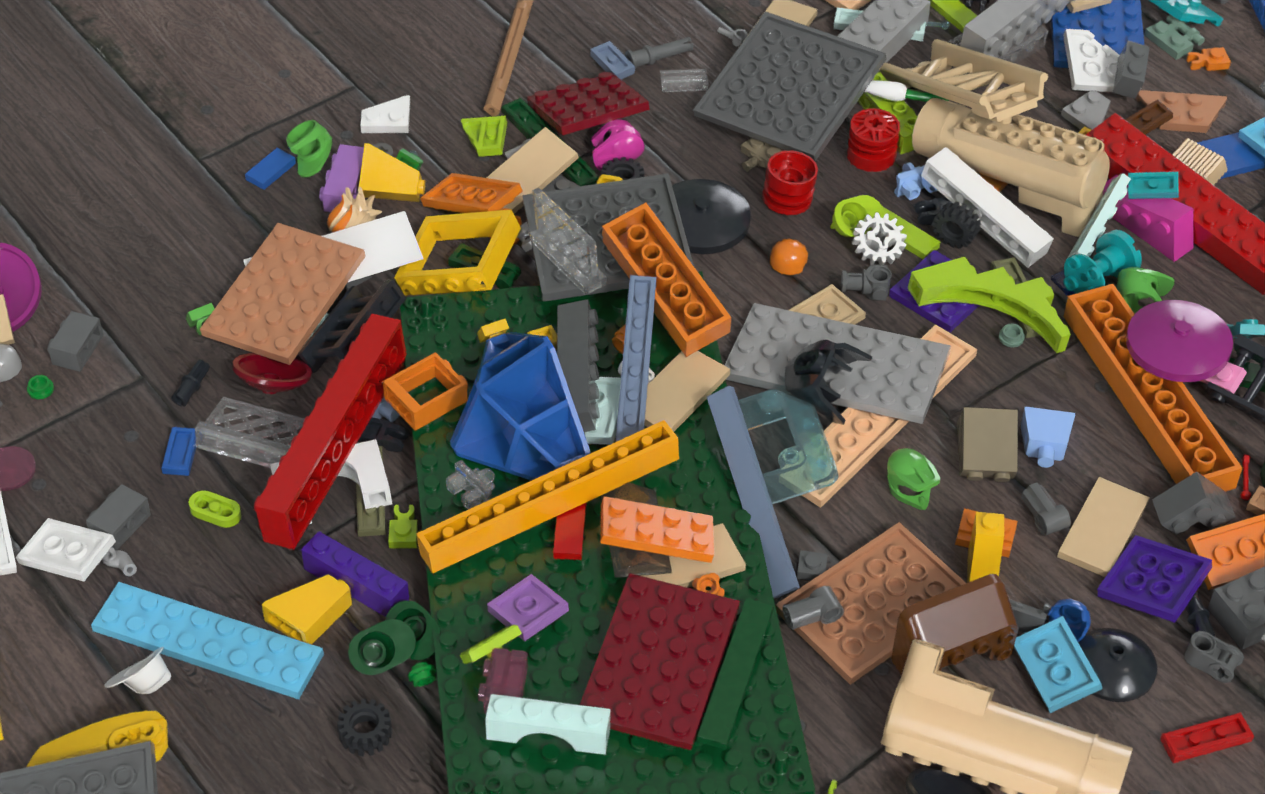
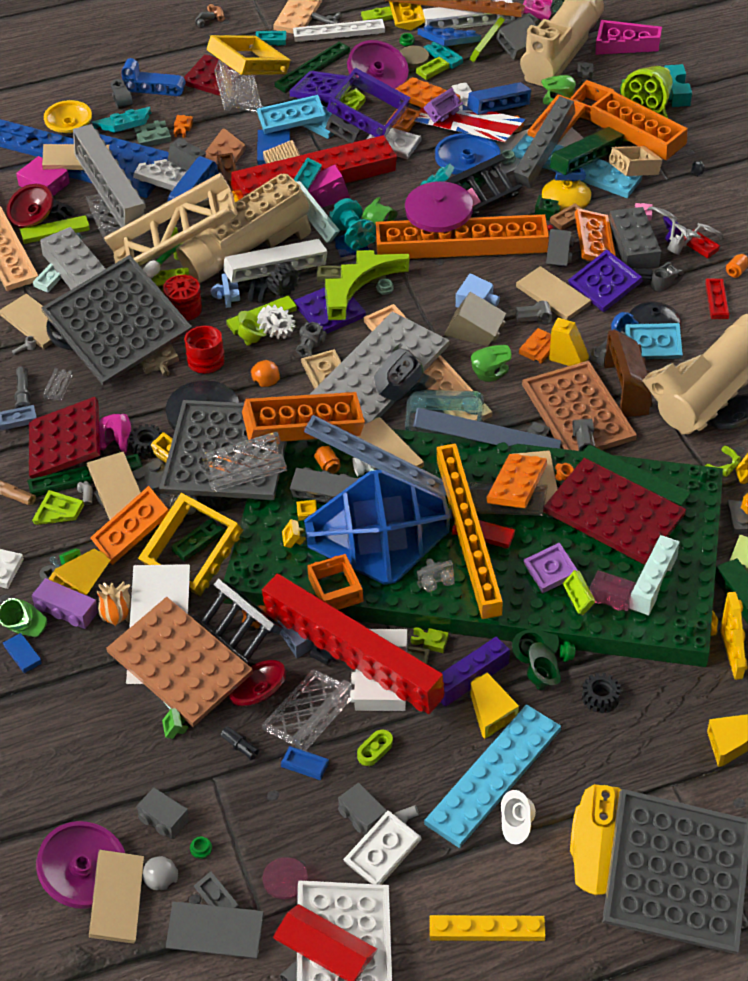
camera: 70 degrees left, 0 degrees up
none -> blue beam [168,156,219,201]

